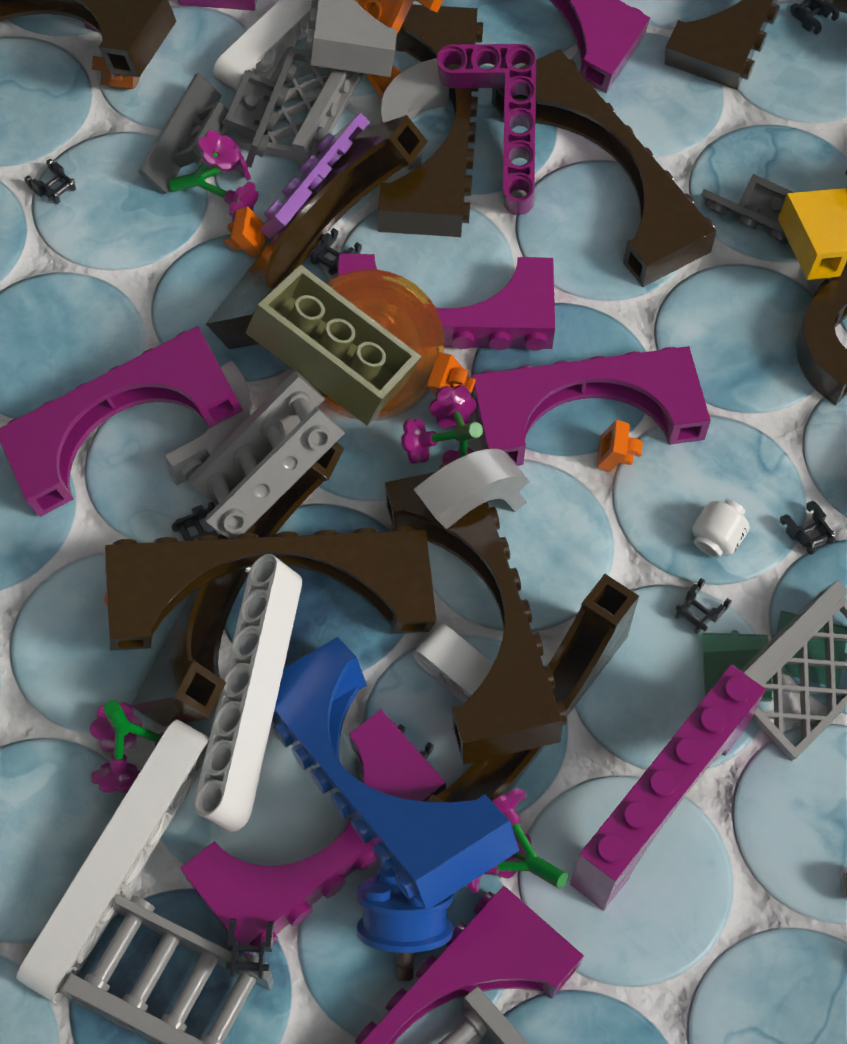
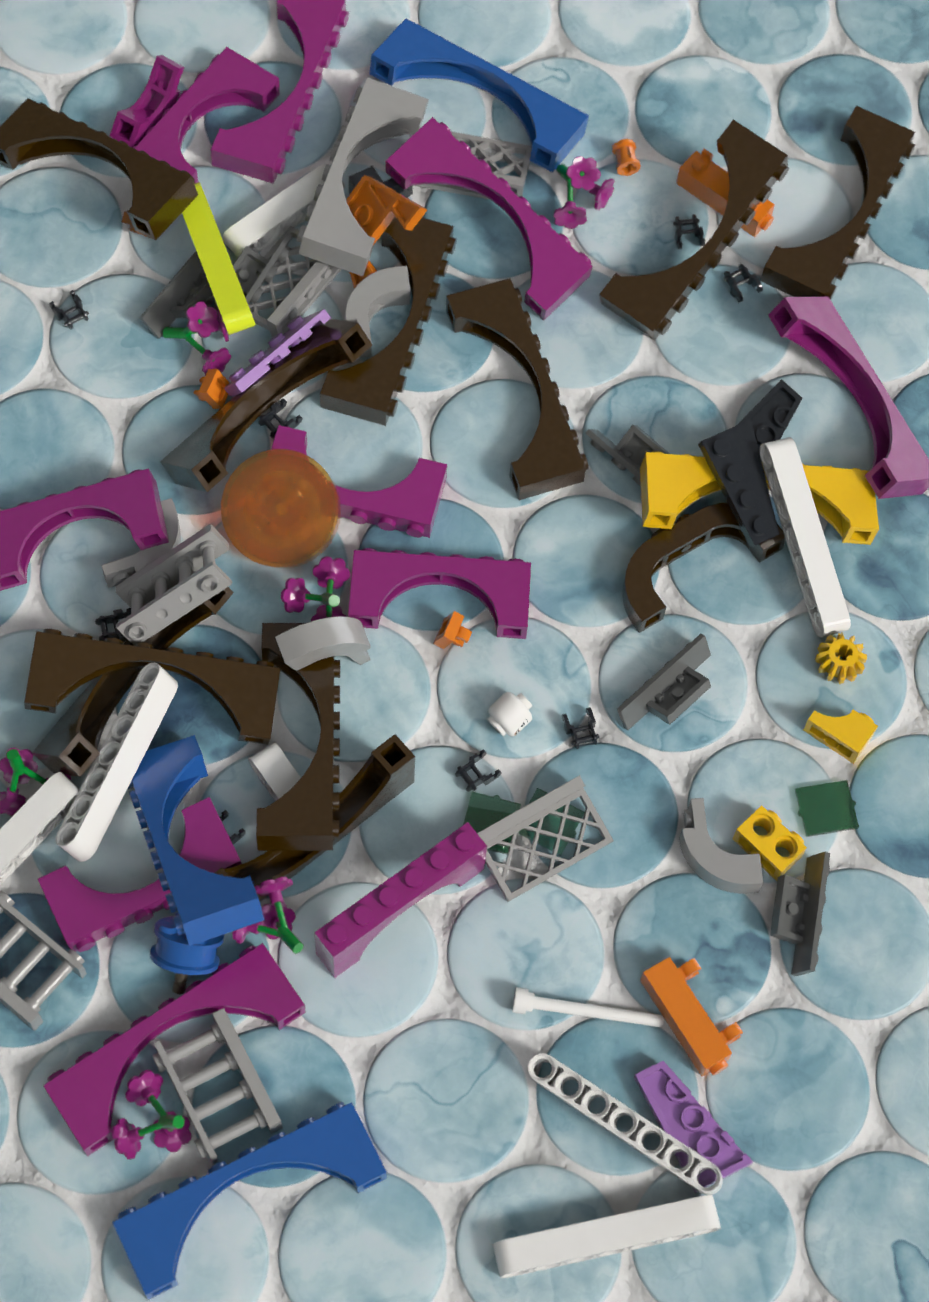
camera: 10 degrees right, 5 degrees up
black piece [226,918,274,979] -> none
olive brick [245,265,422,426] -> none
orange tile [426,352,476,396] -> none
magenta beam [437,44,536,215] -> none
none -> neon yellow beam [182,182,256,335]

